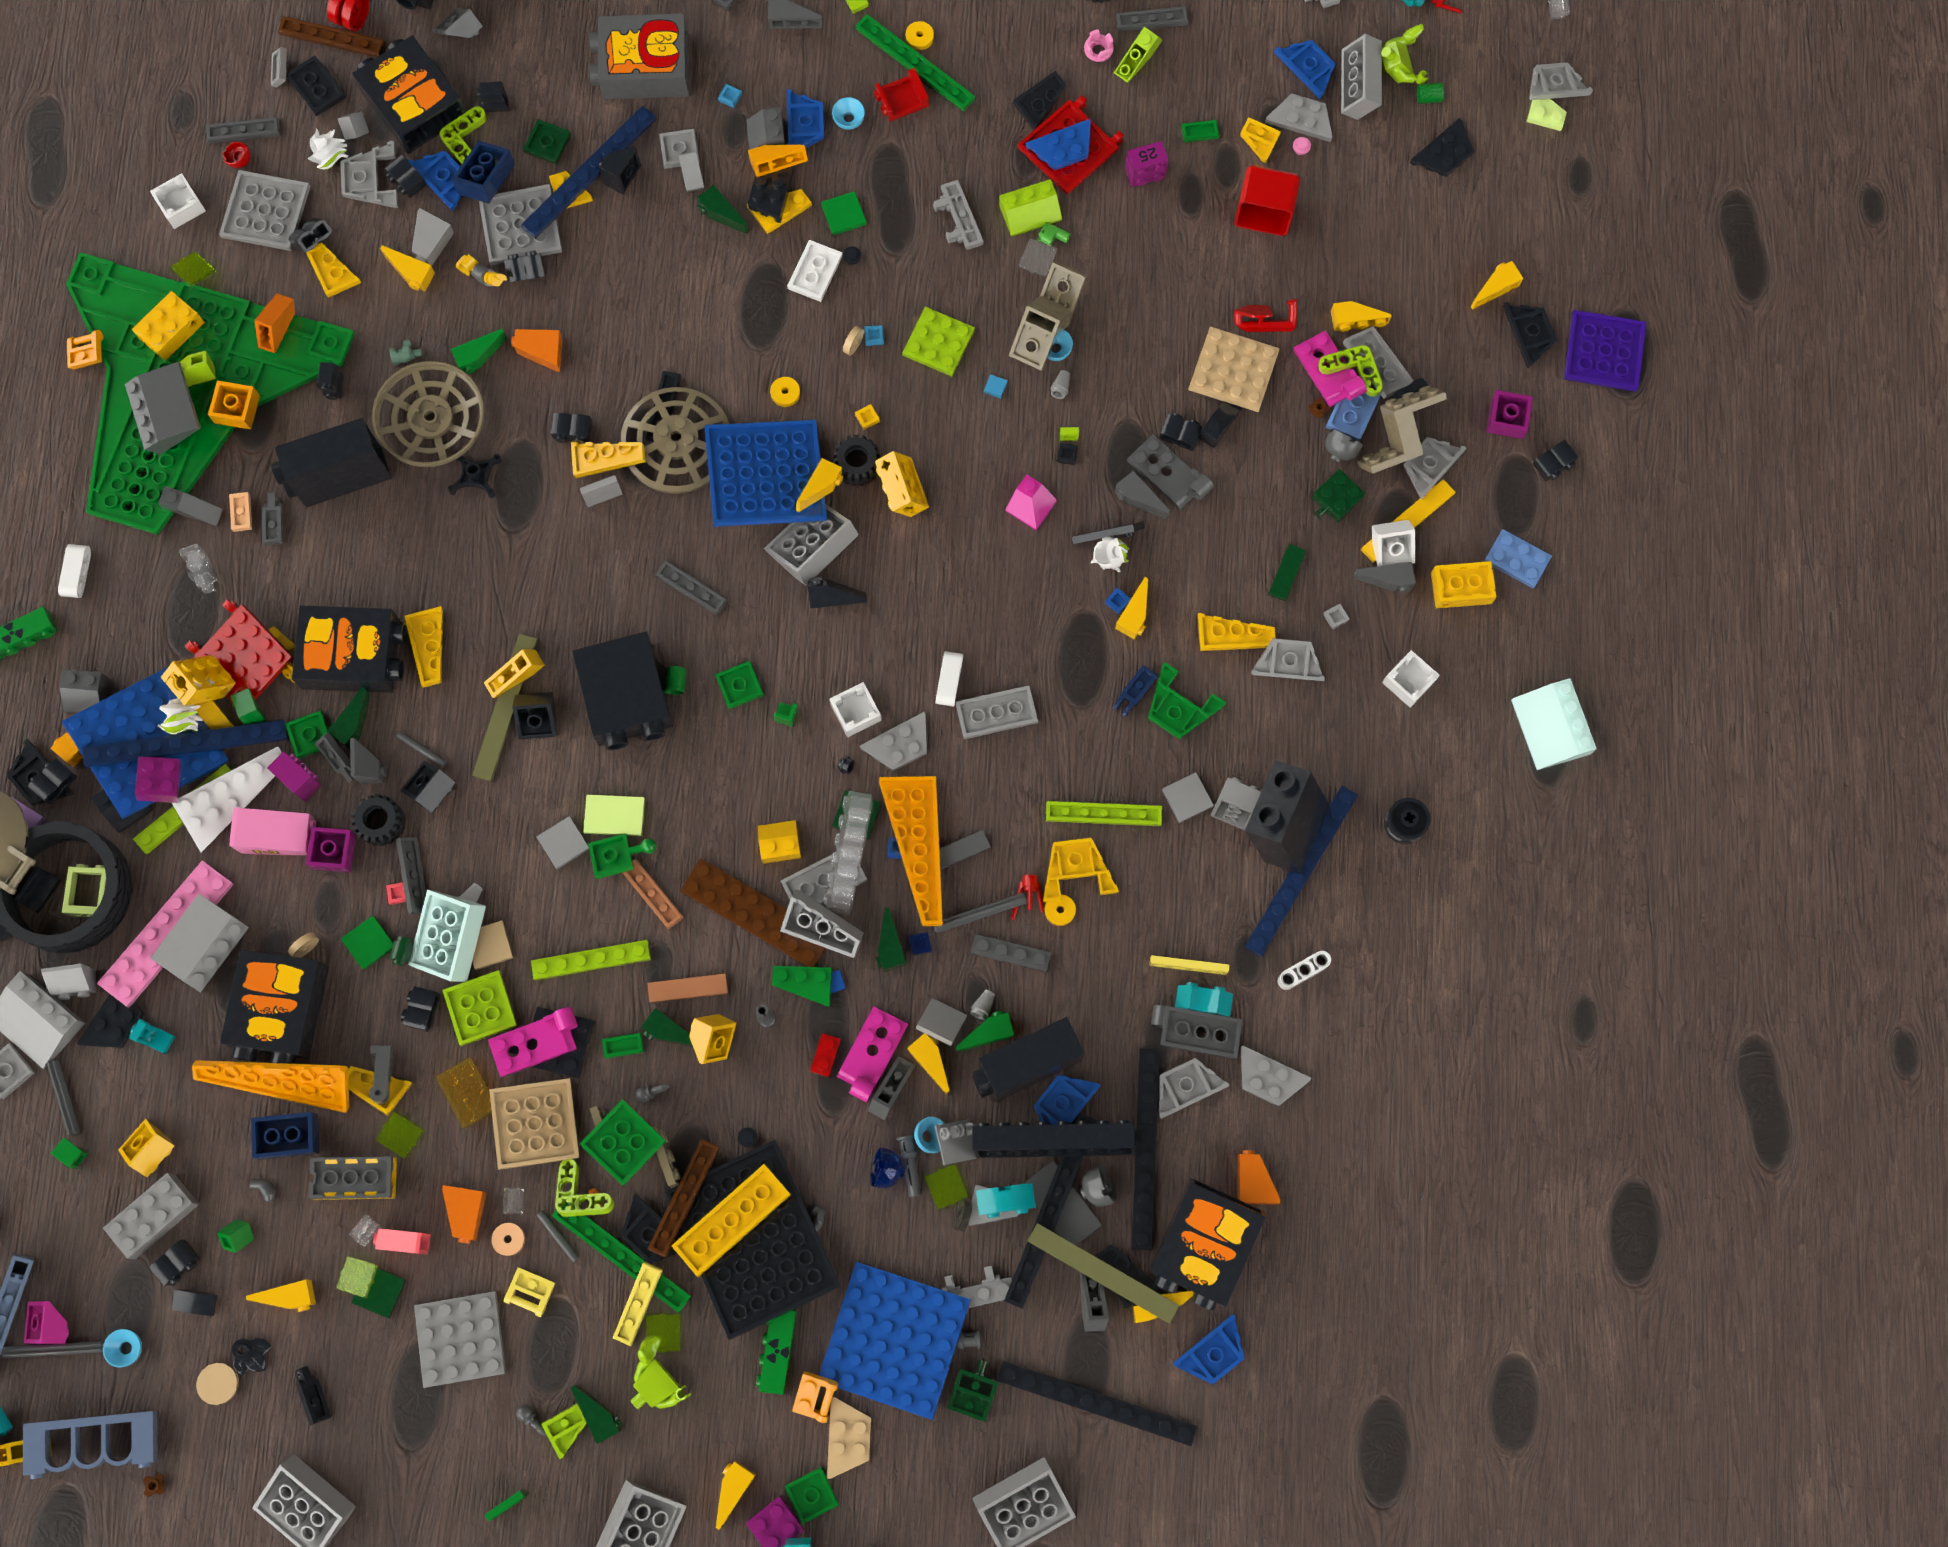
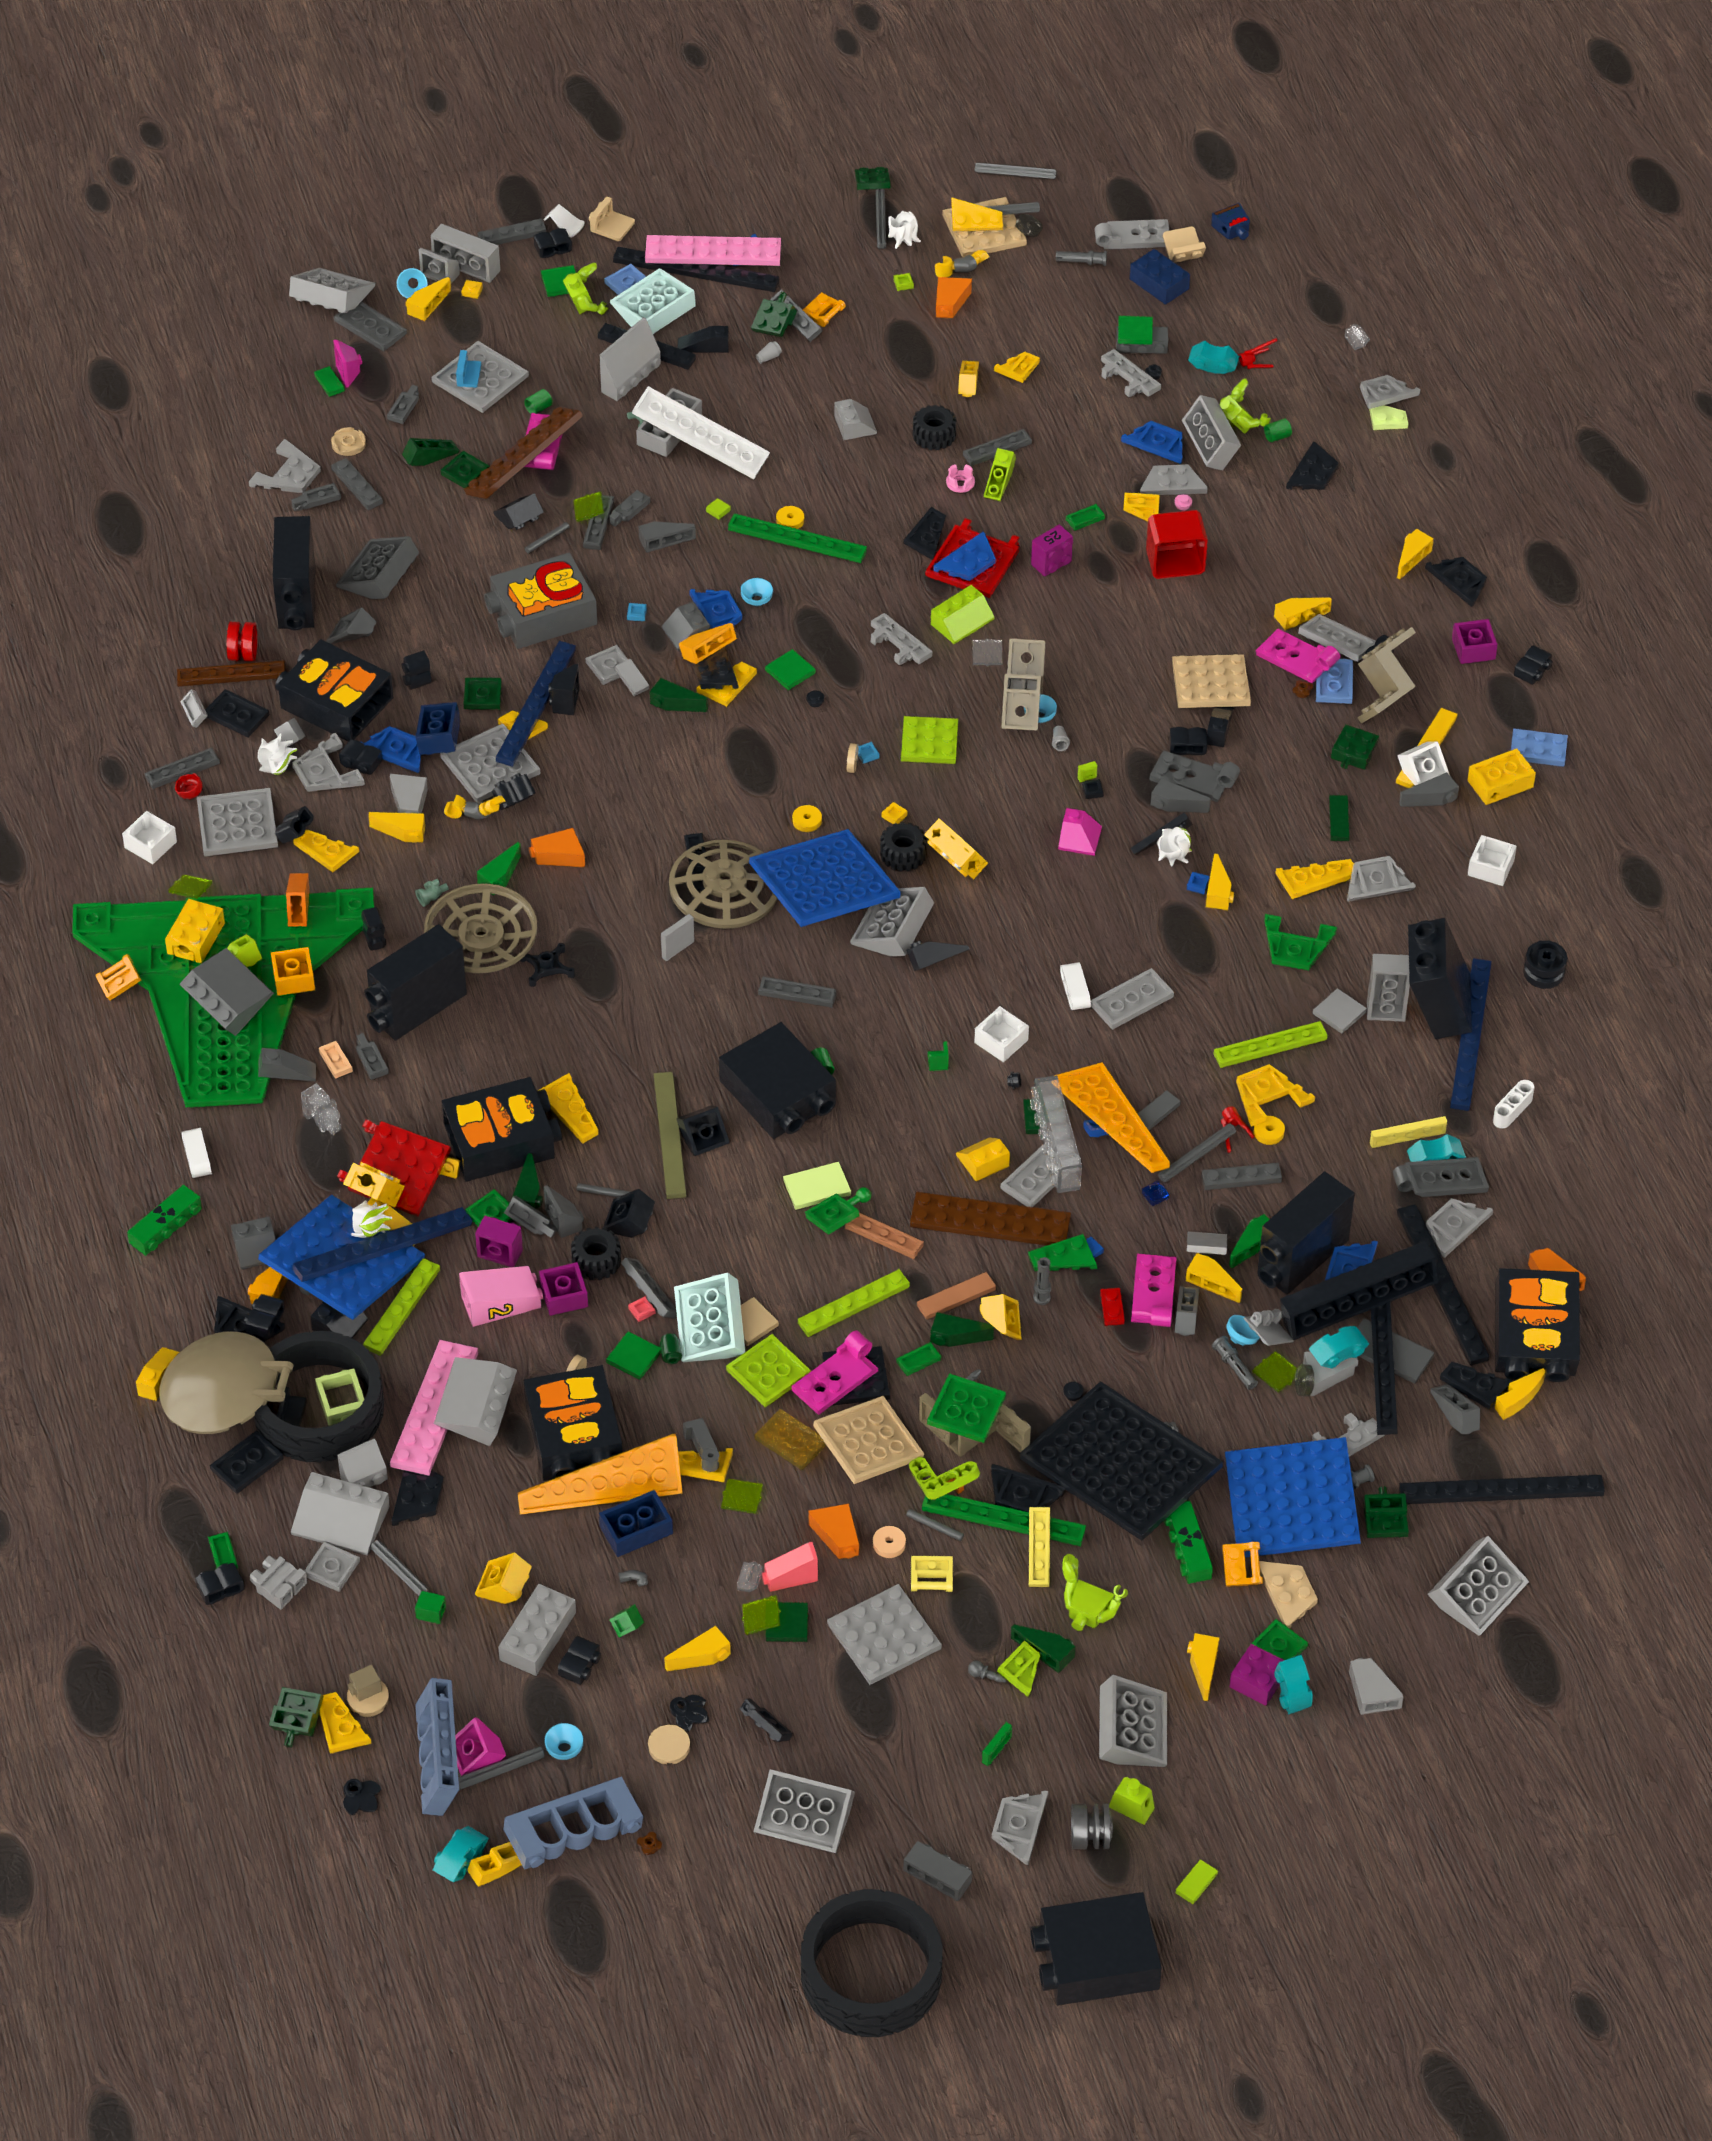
camera: 20 degrees left, 25 degrees down
teal bracket [129,1019,176,1054] -> none
magenta brick [135,757,181,803] -> none
black slope [171,1289,217,1316] -> none
white wing [172,747,282,853] -> none
green slope [230,687,267,725] -> none
dark grey piece [309,1156,397,1200] -> none
black brick [401,986,440,1032] -> none
lime beam [440,106,487,165] -> none
yellow slope [484,649,545,698] -> none
clear piece [503,1188,523,1214] -> none
light grey tile [536,816,589,869] -> none
black brick [551,413,593,444] -> none
yellow wing [571,442,646,478] -> none
clear neon green piece [646,1313,680,1353] -> none
reddish brown tile [648,1138,720,1258] -> none
yellow plate [672,1164,791,1277] -> none
green tile [715,661,764,710] -> none
light grey wedge [780,889,864,958] -> none
white plate [787,240,843,302] -> none
yellow slope [796,458,843,512] -> none
light grey wing [860,712,927,772] -> none
clear blue cylinder [870,1148,905,1189] -> none
red panel [874,68,929,122] -> none
dark green slope [875,907,906,972] -> none
light grey cone [970,990,995,1020] -> none
dark azure tile [984,374,1008,399] -> none
olive tile [1027,1223,1179,1324] -> none
bright green piece [1038,222,1071,246] -> none
dark grey cylinder [1080,1165,1117,1207] -> none
dark blue hinge [1112,665,1158,717] -> none
blue wing [1172,1314,1244,1385] -> none
red piece [1234,299,1298,332] -> none
light grey wing [1240,1045,1311,1106] -> none
lime beam [1318,345,1383,397] -> none
light grey plate [1323,604,1350,630] -> none
dark grey cylinder [1325,429,1364,463] -> none
light grey wing [1403,437,1466,499] -> none
light aqua slope [1511,678,1597,770] -> none
dark purple plate [1563,310,1646,392] -> none

